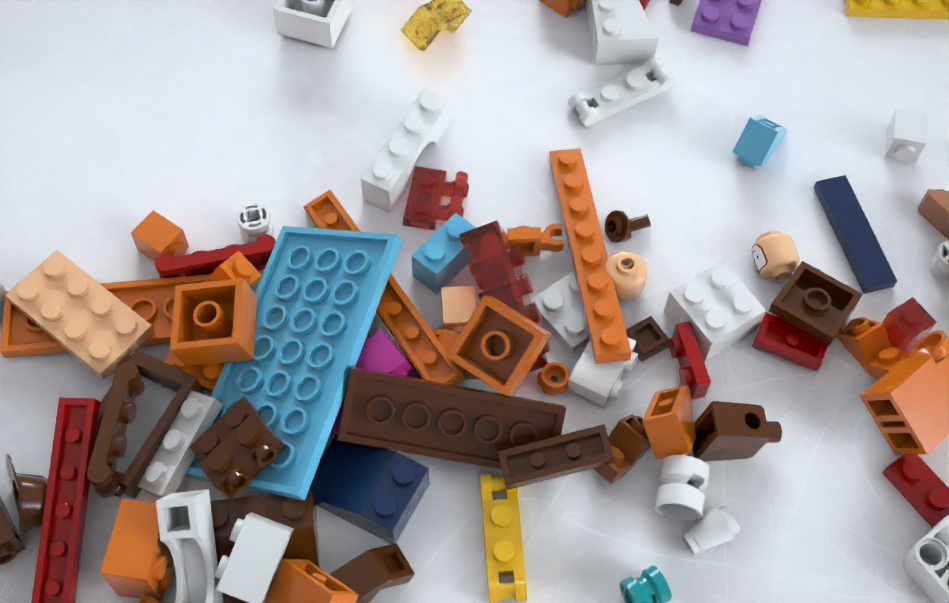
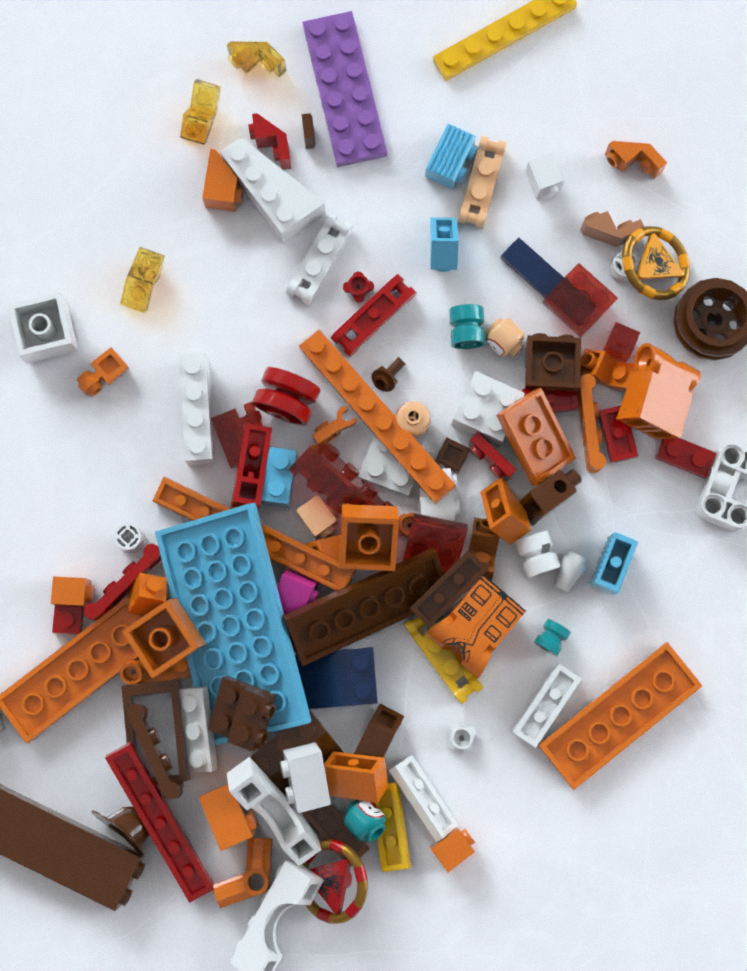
camera: 30 degrees left, 20 degrees up
light nougat plate [5,250,155,380] -> none
none -> red plate [52,605,84,635]
none -> orange plate [77,347,129,397]
none -> orange plate [120,658,147,685]
none -> red slope [230,423,272,511]
none -> red wheel [252,367,321,426]
none -> red plate [331,274,417,357]
none -> red plate [343,271,374,303]
none -> clear red plate [402,513,468,574]
none -> orange piece [424,575,526,679]
none -> medium azure brick [425,124,478,189]
none -> teal wheel [449,304,486,349]
none -> light nougat plate [458,136,506,229]
none -> orange tile [496,388,576,486]
none -> clear red plate [542,263,618,338]
none -> orange plate [577,374,606,474]
none -> medium azure brick [589,532,638,595]
none -> red plate [599,405,639,464]

